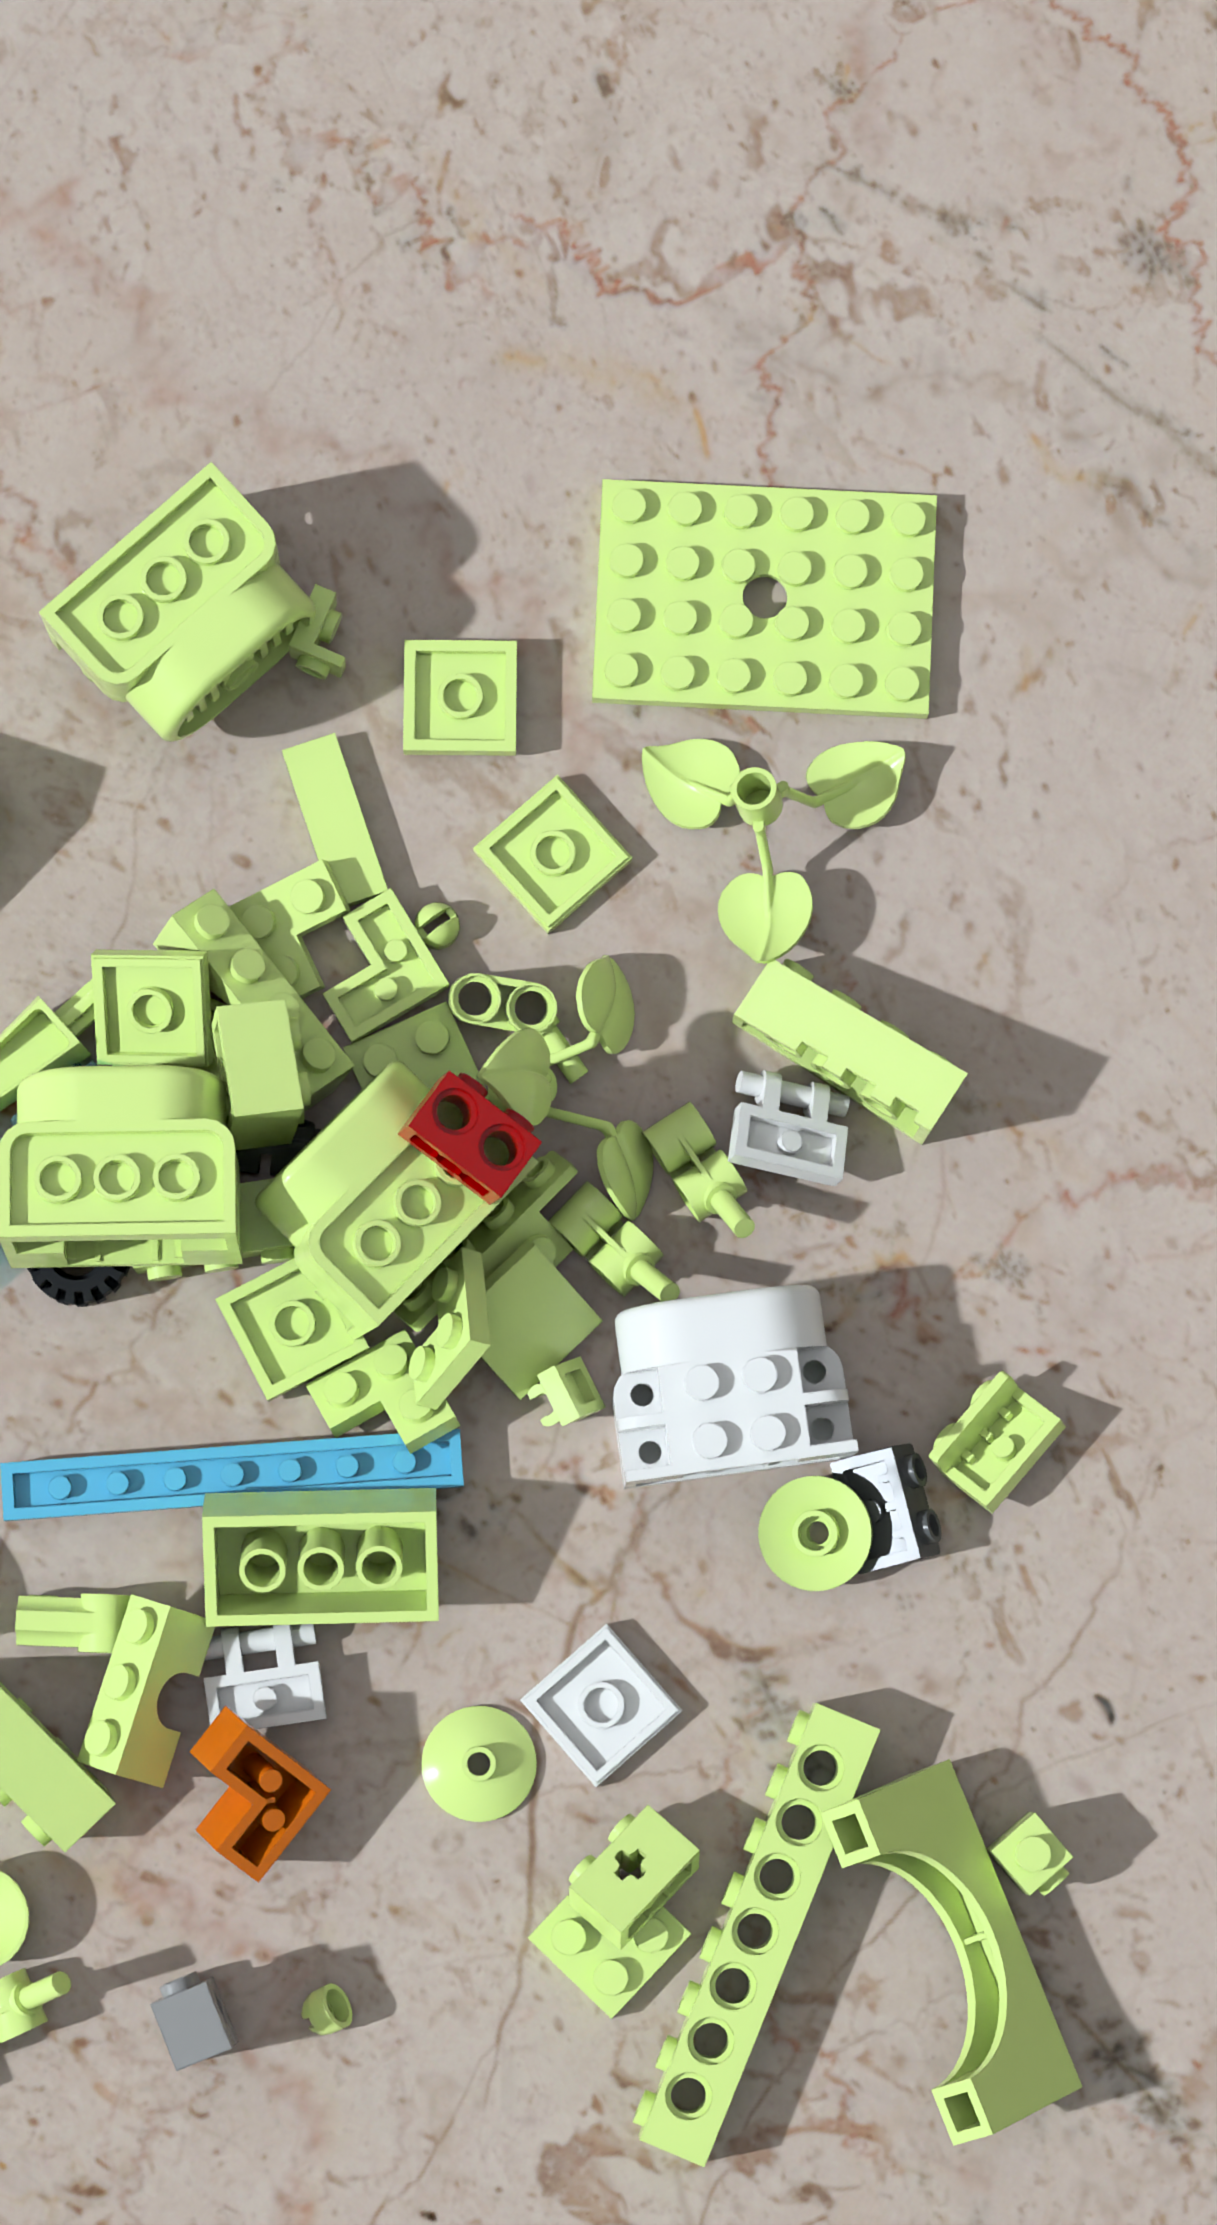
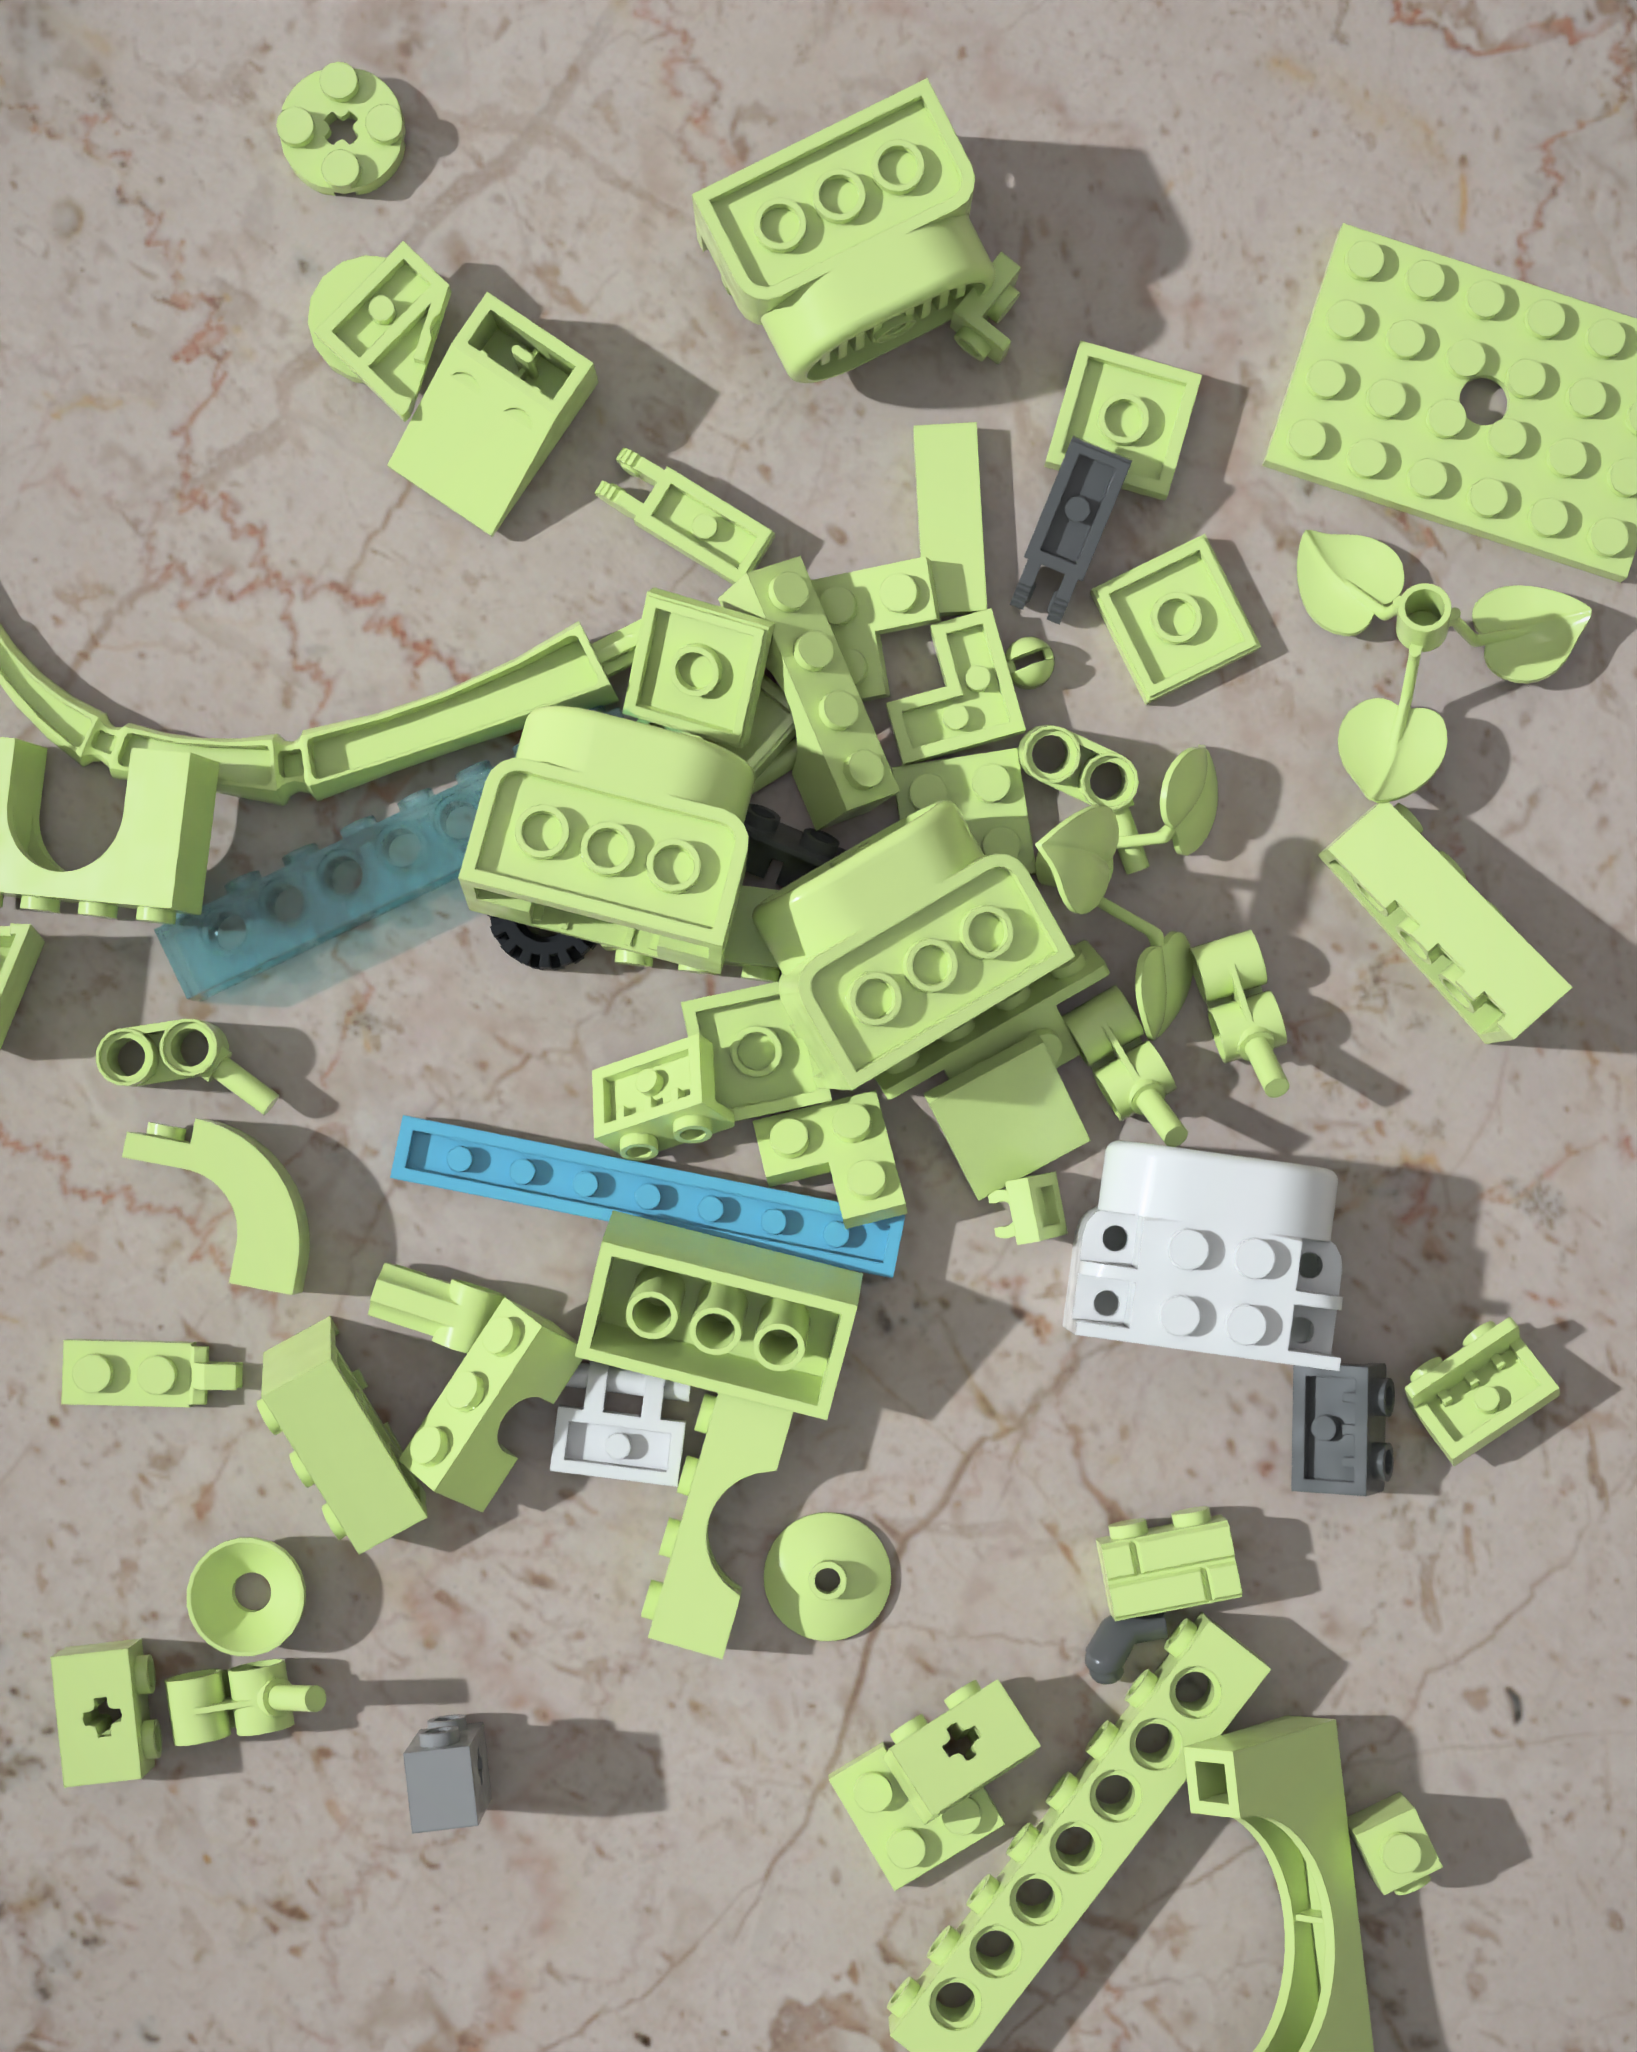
camera: 20 degrees right, 5 degrees up
orange brick [189,1706,331,1883] -> none
yellowish green brick [211,999,311,1150] -> none
yellowish green hinge [301,1983,352,2035] -> none
red brick [398,1070,542,1205] -> none
yellowish green plate [409,1247,491,1410] -> none
white tile [520,1624,683,1787] -> none
white plate [728,1070,850,1187] -> none
yellowish green dish [758,1476,873,1591] -> none
none -> yellowish green bracket [592,1033,735,1161]
none -> yellowish green hinge [595,447,775,585]
none -> yellowish green arch [641,1393,793,1659]
none -> dark grey hinge [1010,436,1132,625]
none -> dark grey arm [1085,1612,1168,1685]
none -> yellowish green brick [1096,1506,1242,1621]

